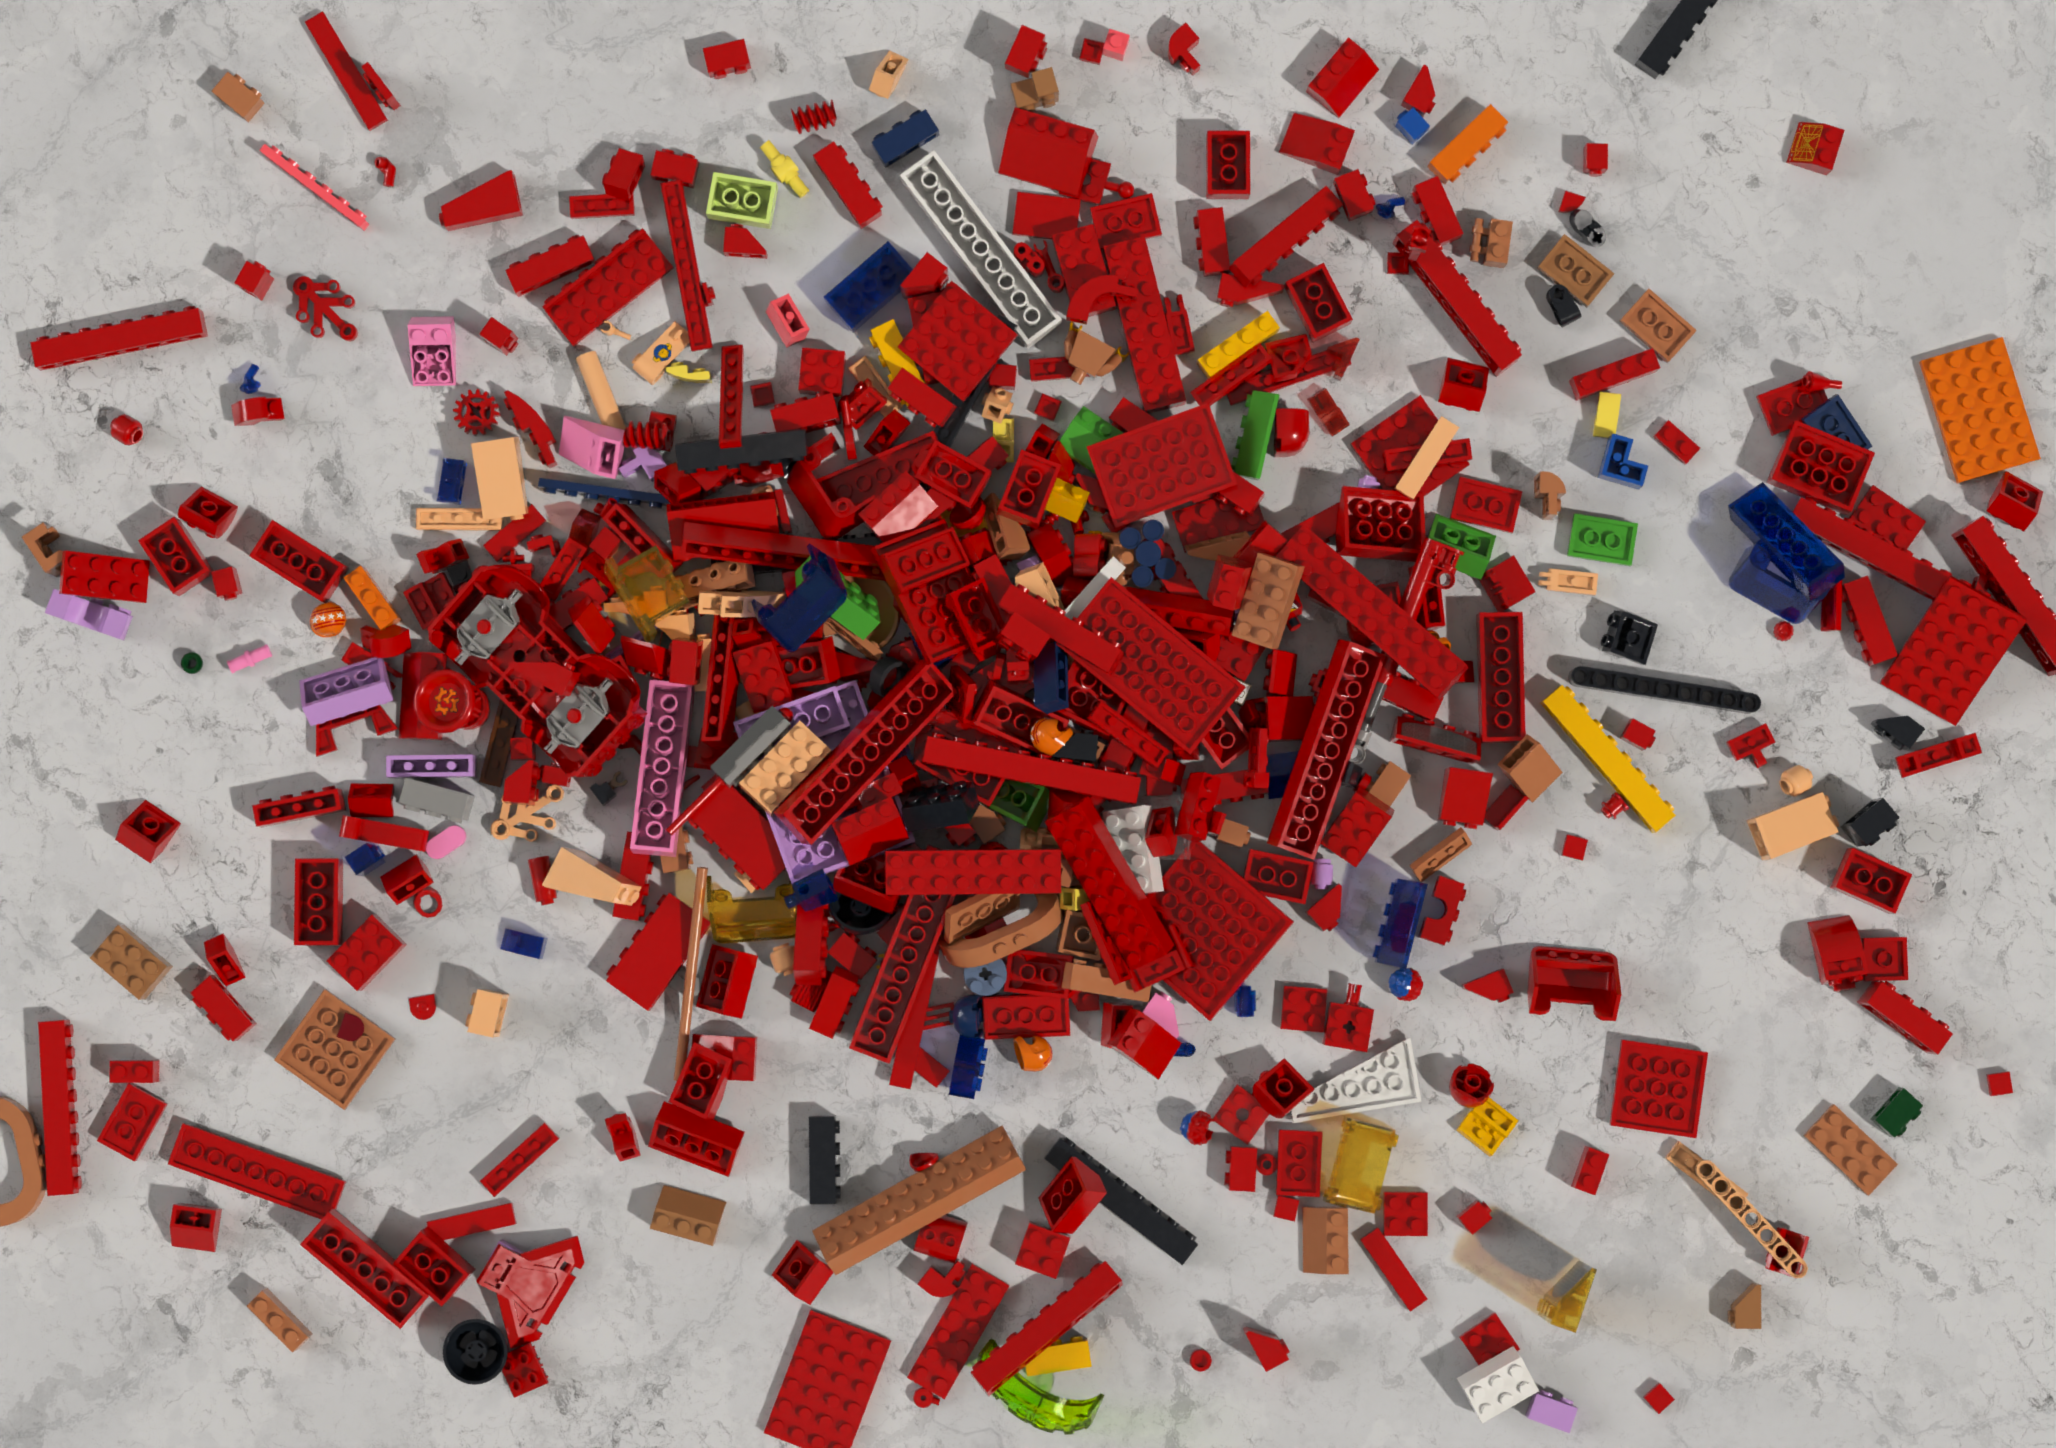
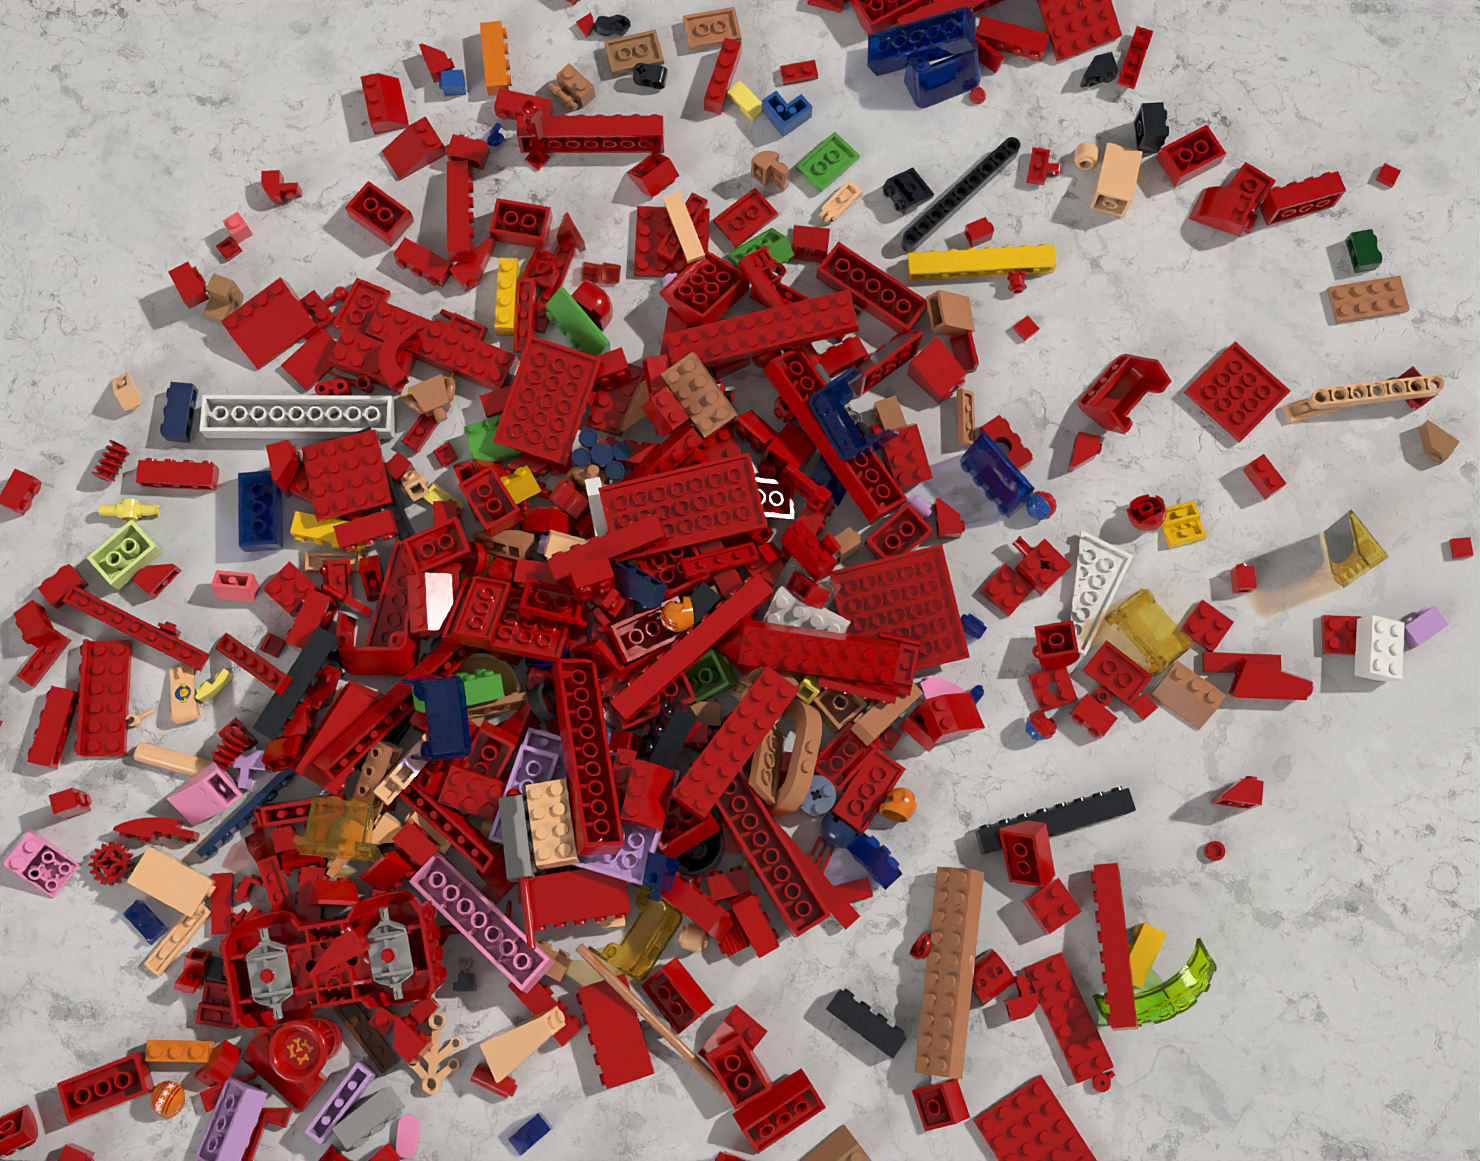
camera: 55 degrees left, 10 degrees down
none -> clear blue windscreen [809,367,900,461]
none -> red slope [1228,657,1313,700]

